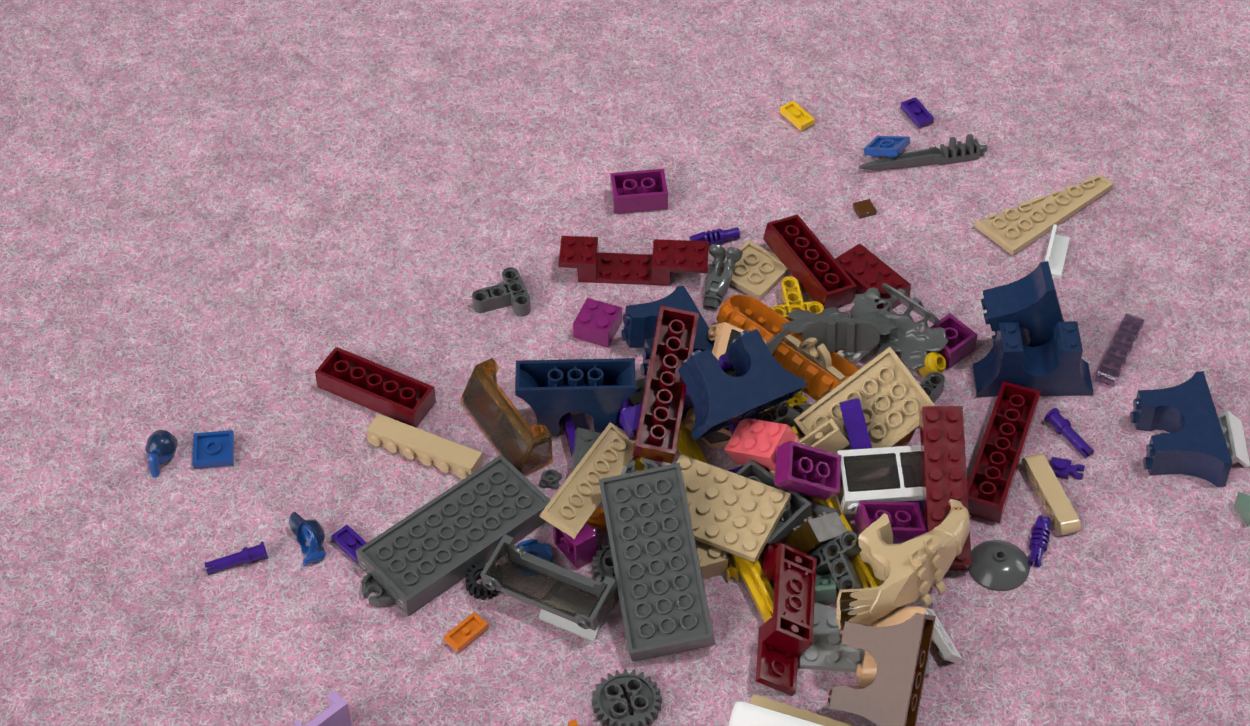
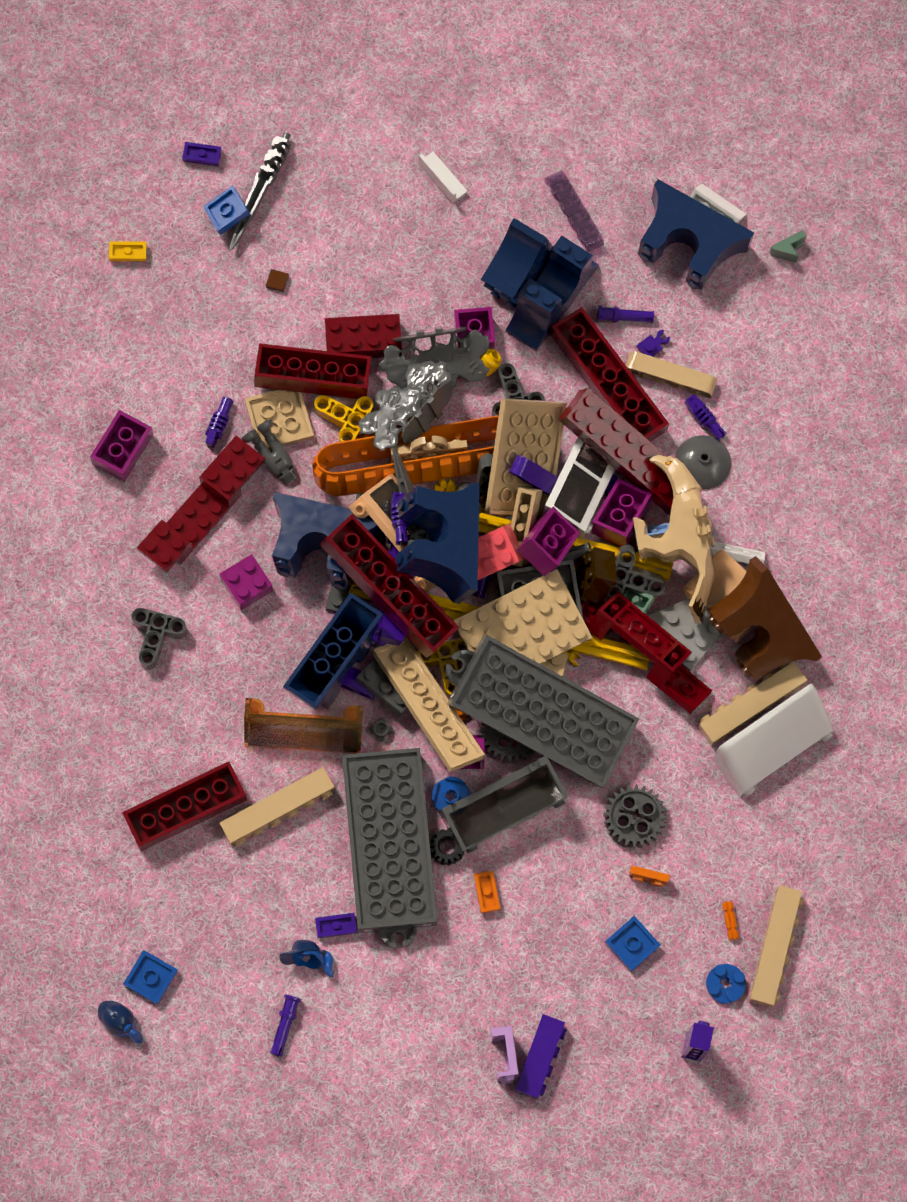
camera: 60 degrees left, 25 degrees up
tan wing [974,174,1113,255] -> none

